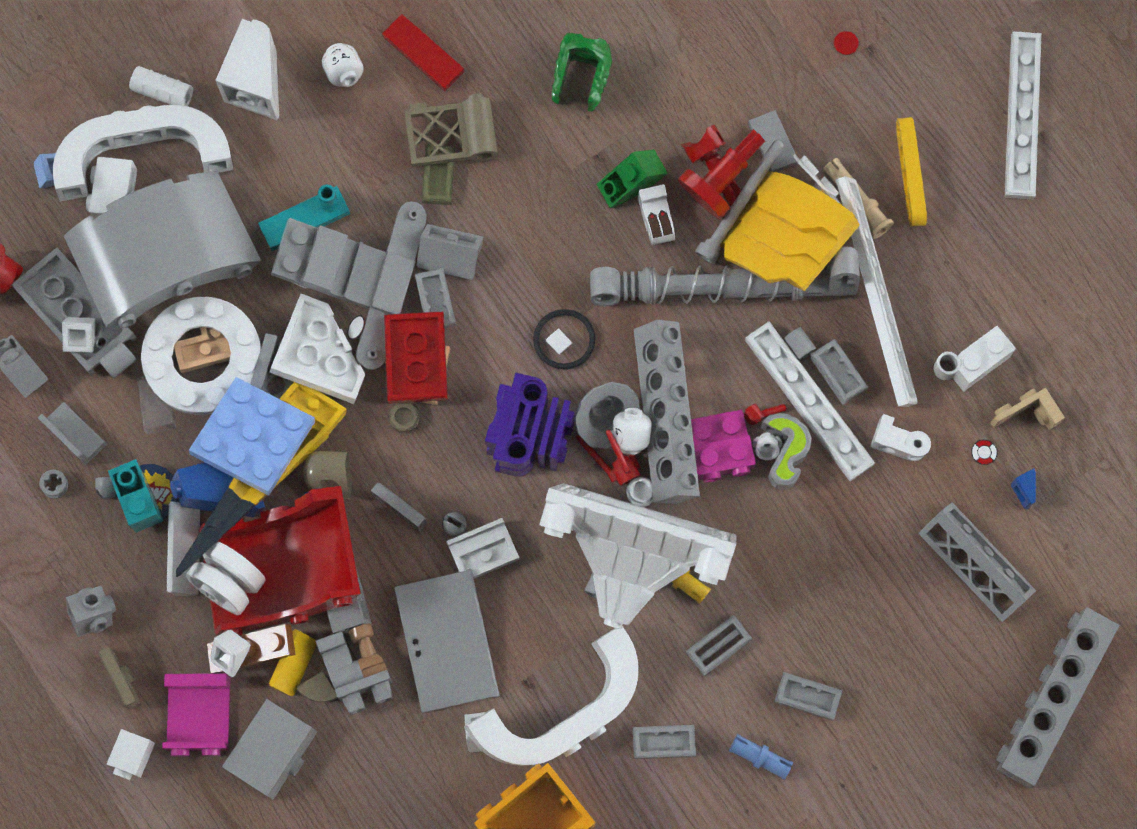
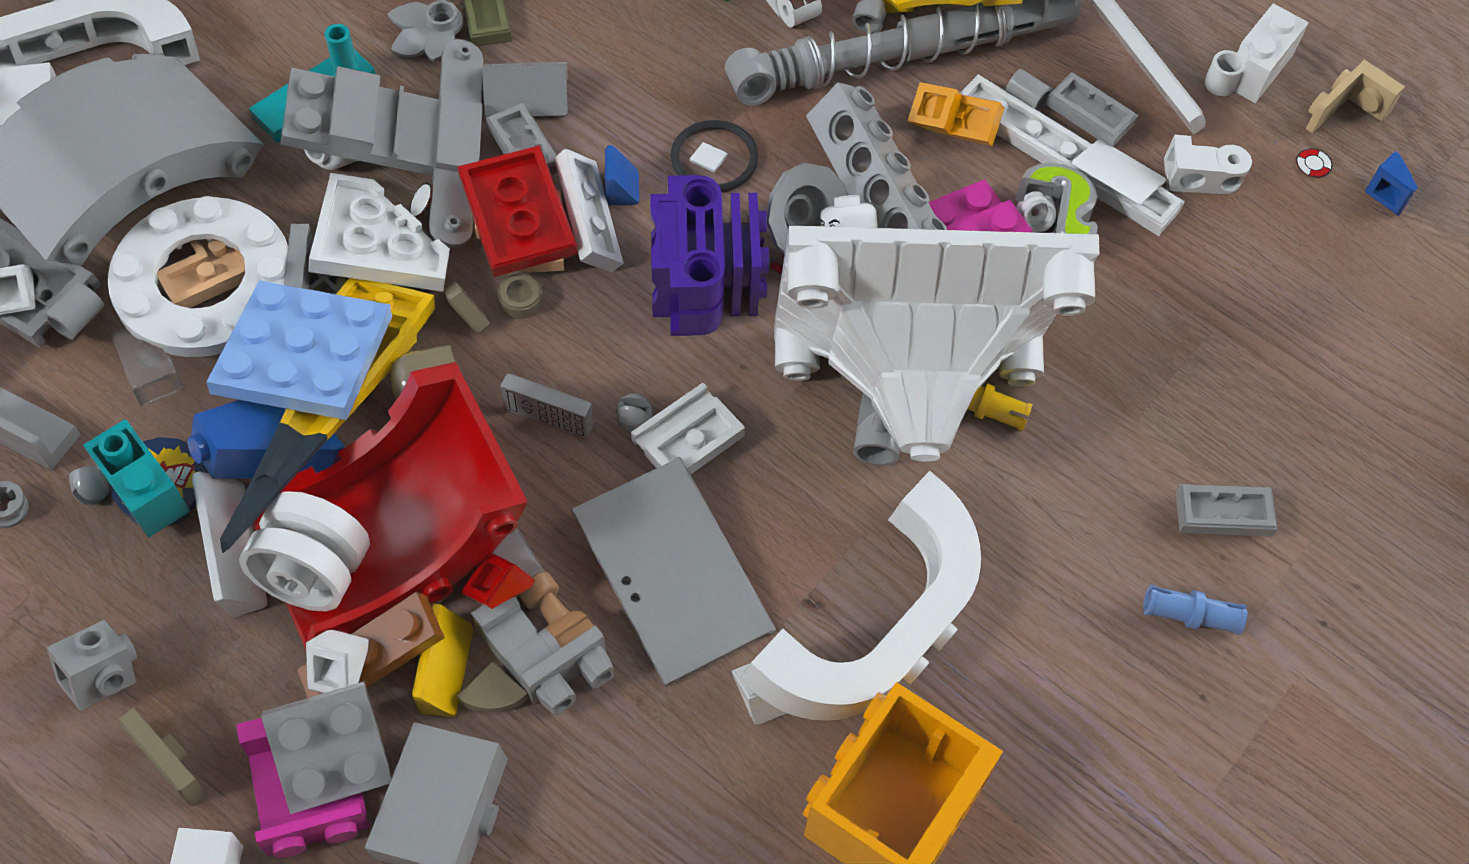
camera: 20 degrees left, 15 degrees down
light grey plate [633,725,696,759] -> none
light grey tile [685,615,752,676] -> none
red hand [743,403,786,425] -> none
light grey fence [918,502,1036,622] -> none
none -> light grey plate [261,681,392,814]
none -> light grey plate [388,0,463,61]
none -> dark tan tile [444,281,490,333]
none -> red slope [461,553,536,609]
none -> white plate [554,148,624,272]
none -> blue slope [605,145,639,205]
none -> light orange slope [907,82,1005,146]
none -> white sticker [1071,139,1167,204]

